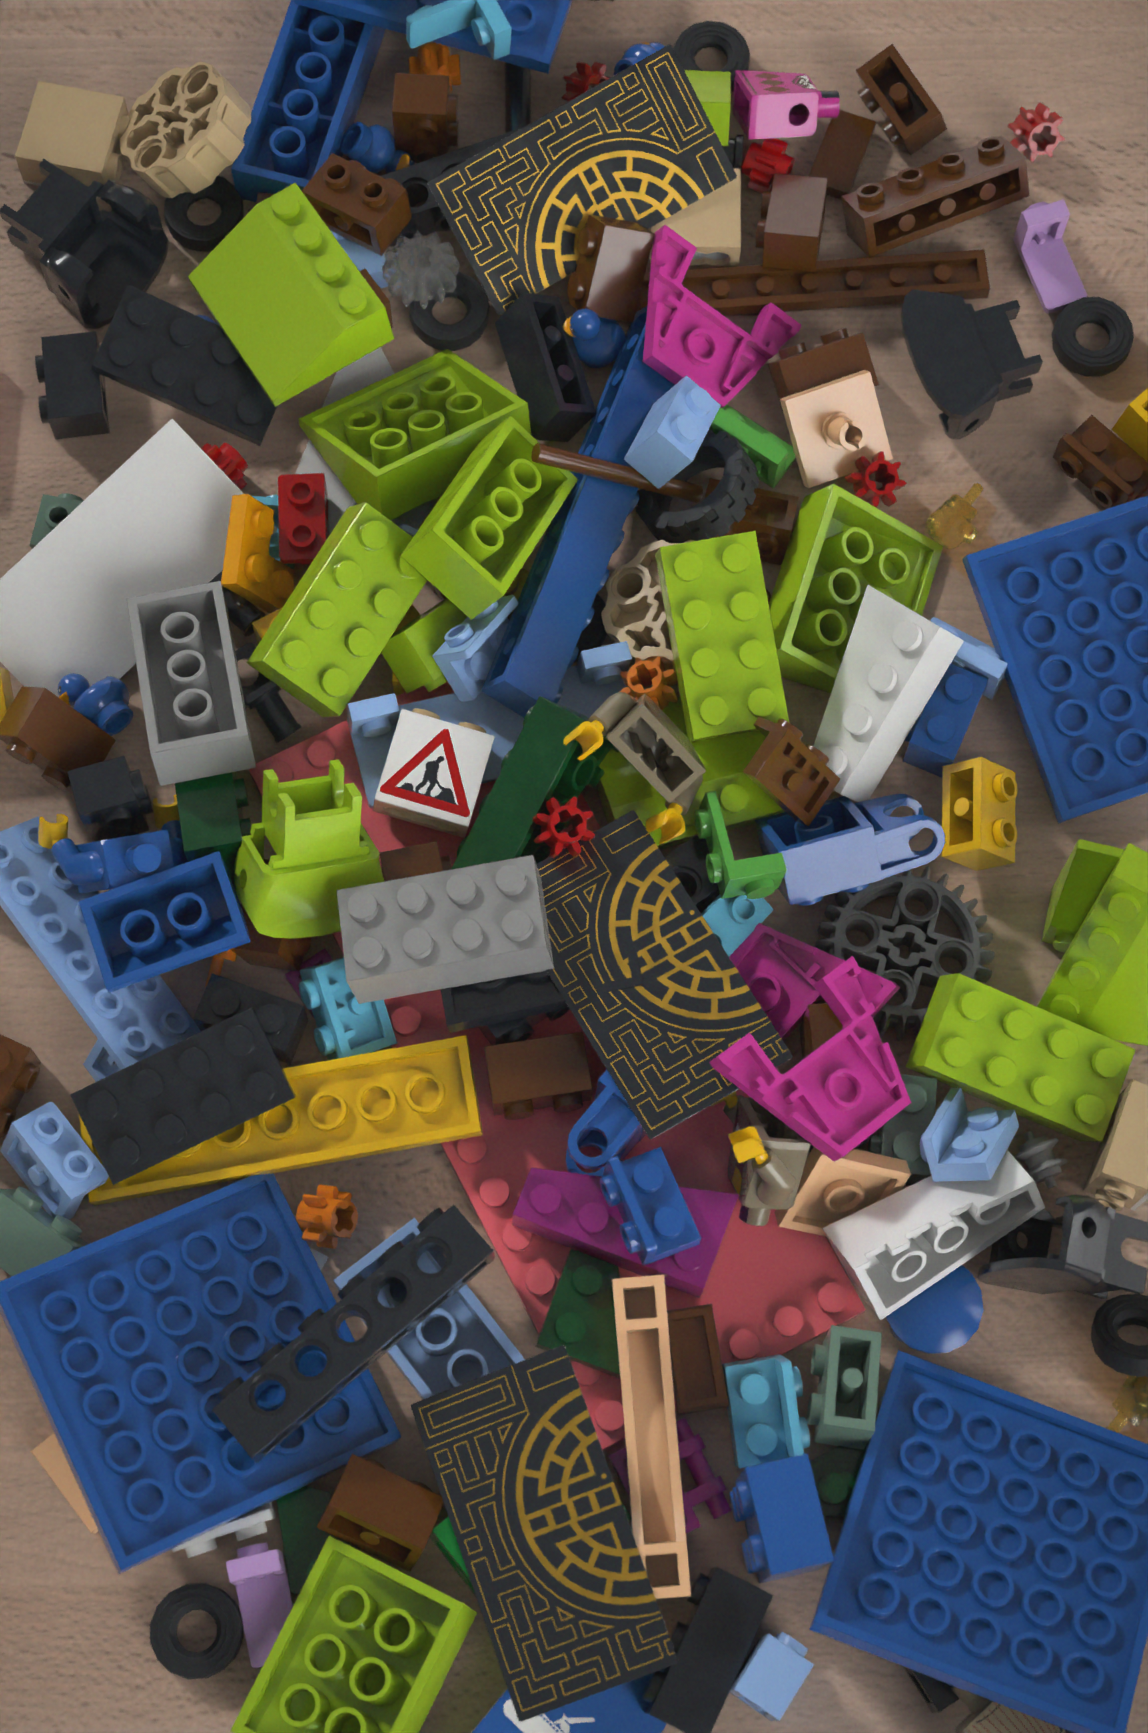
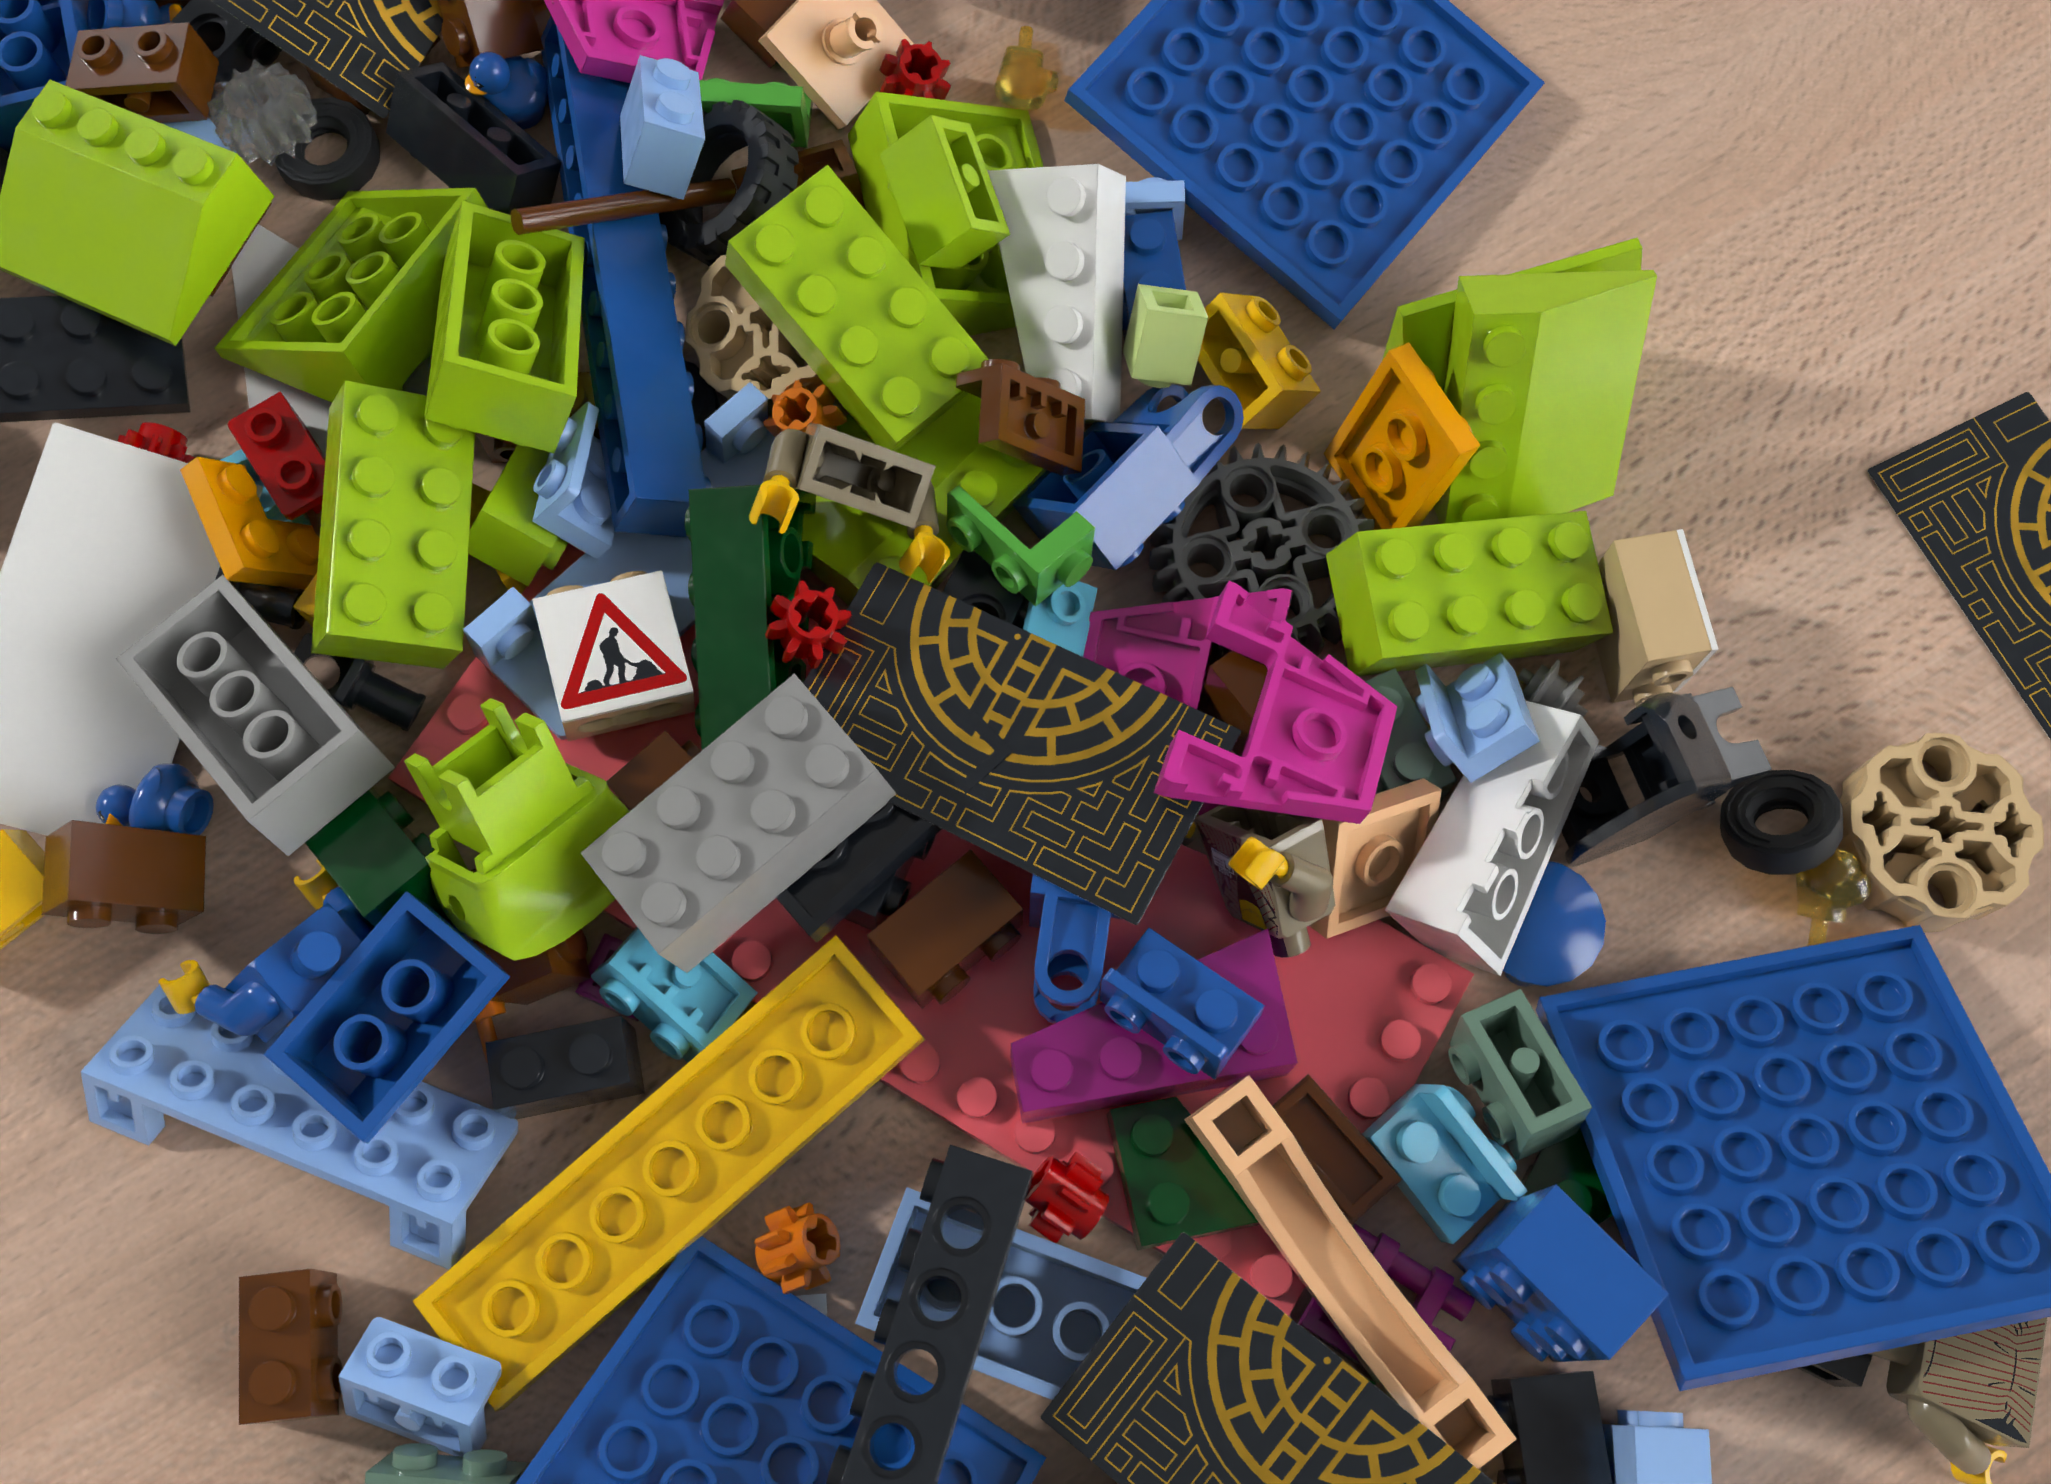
camera: 30 degrees left, 0 degrees up
black brick [67,756,154,842] -> none
black plate [70,1007,296,1185] -> none
none -> lime brick [880,115,1010,270]
none -> red gear [1025,1151,1109,1244]
none -> yellowish green brick [1123,284,1208,388]
none -> light orange plate [1323,342,1480,530]

